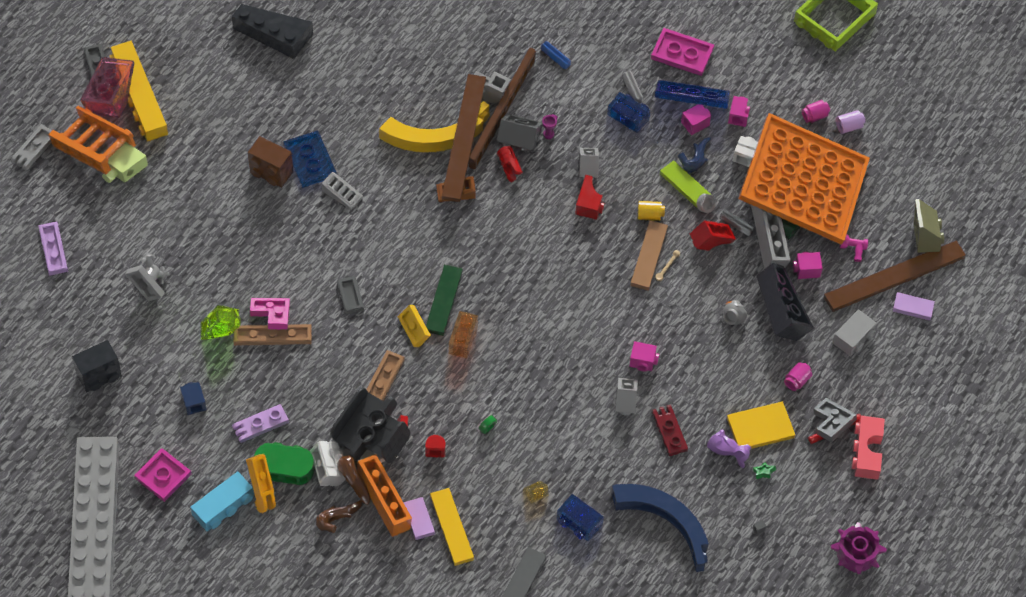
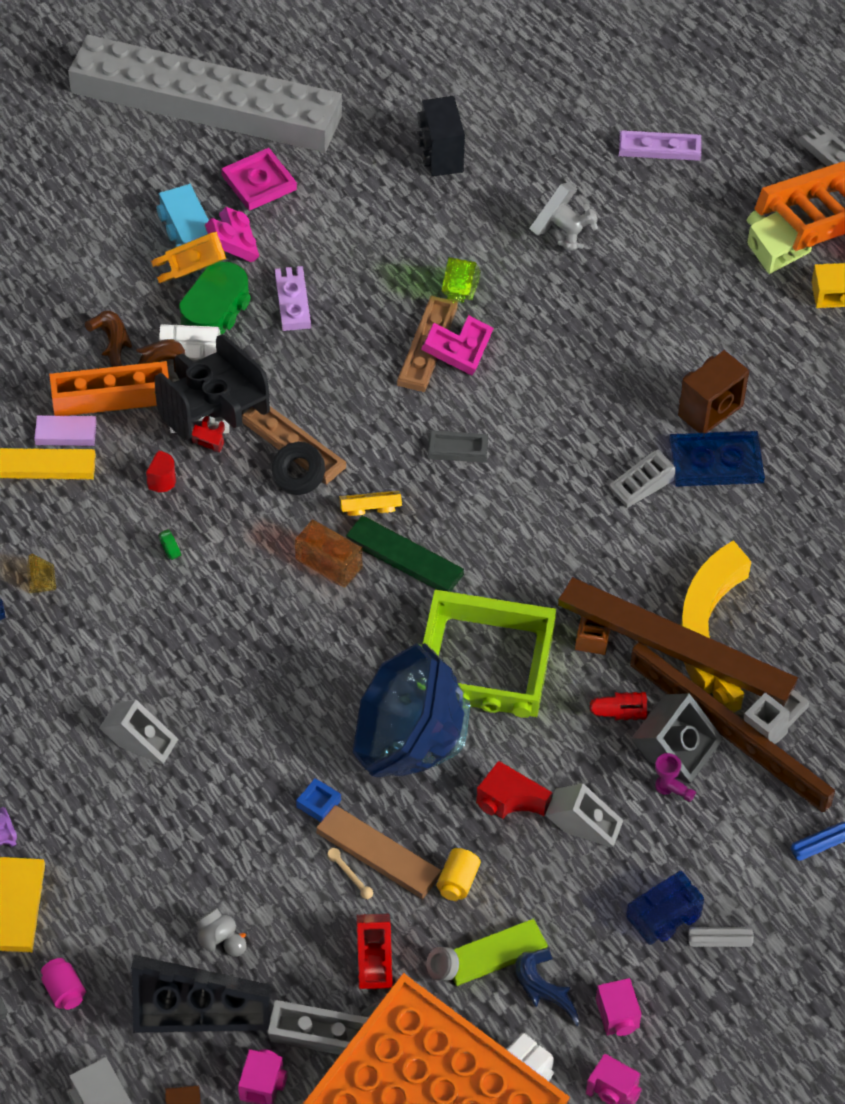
camera: 110 degrees right, 5 degrees down
dark blue brick [180,382,207,415] -> none
dark pink brick [629,341,659,372] -> none
dark pink plate [651,28,714,76] -> none
dark red hinge [652,405,688,456] -> none
clear blue tile [654,80,730,109] -> none
none -> dark pink plate [205,207,260,262]
none -> black tyre [272,441,325,495]
none -> blue plate [296,778,341,822]
none -> dark blue rock [352,643,471,777]
none -> lime piece [419,590,556,718]

